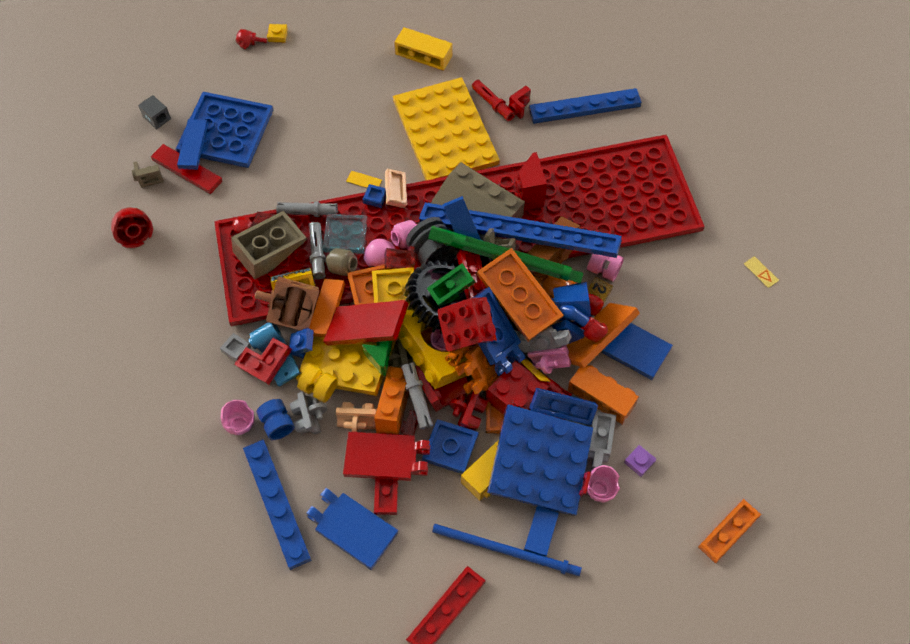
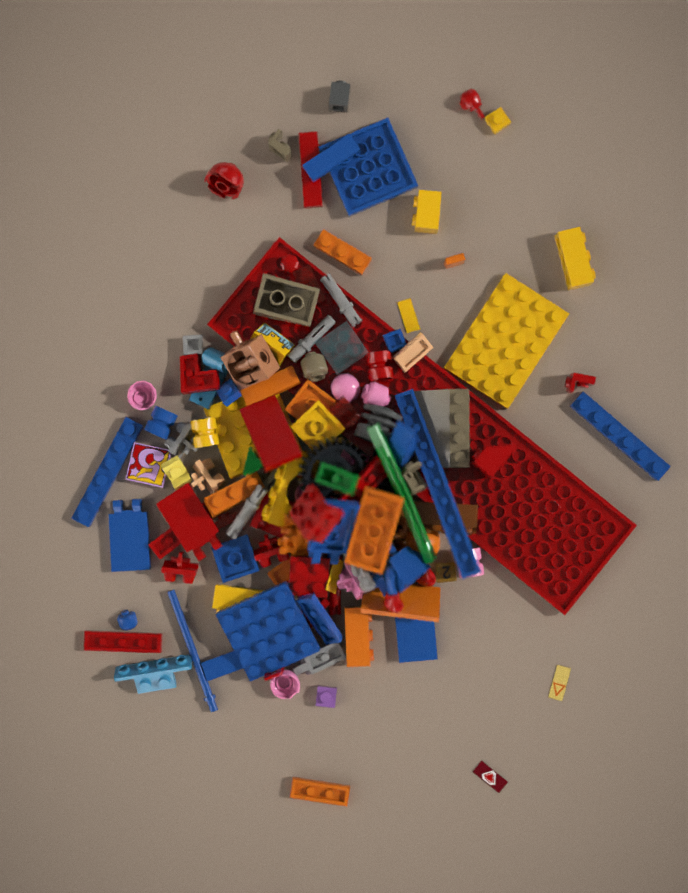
camera: 55 degrees right, 25 degrees up
red pin [472,79,515,122] -> none
none -> dark azure bracket [114,654,192,694]
none -> blue piece [117,610,138,631]
none -> tile [126,442,171,488]
none -> light yellow bracket [161,455,192,490]
none -> red hips [161,551,199,584]
none -> orange plate [314,229,372,275]
none -> red wheel [366,351,394,382]
none -> yellow brick [411,190,442,234]
none -> orange tile [444,253,466,269]
none -> dark red sticker [473,760,508,793]

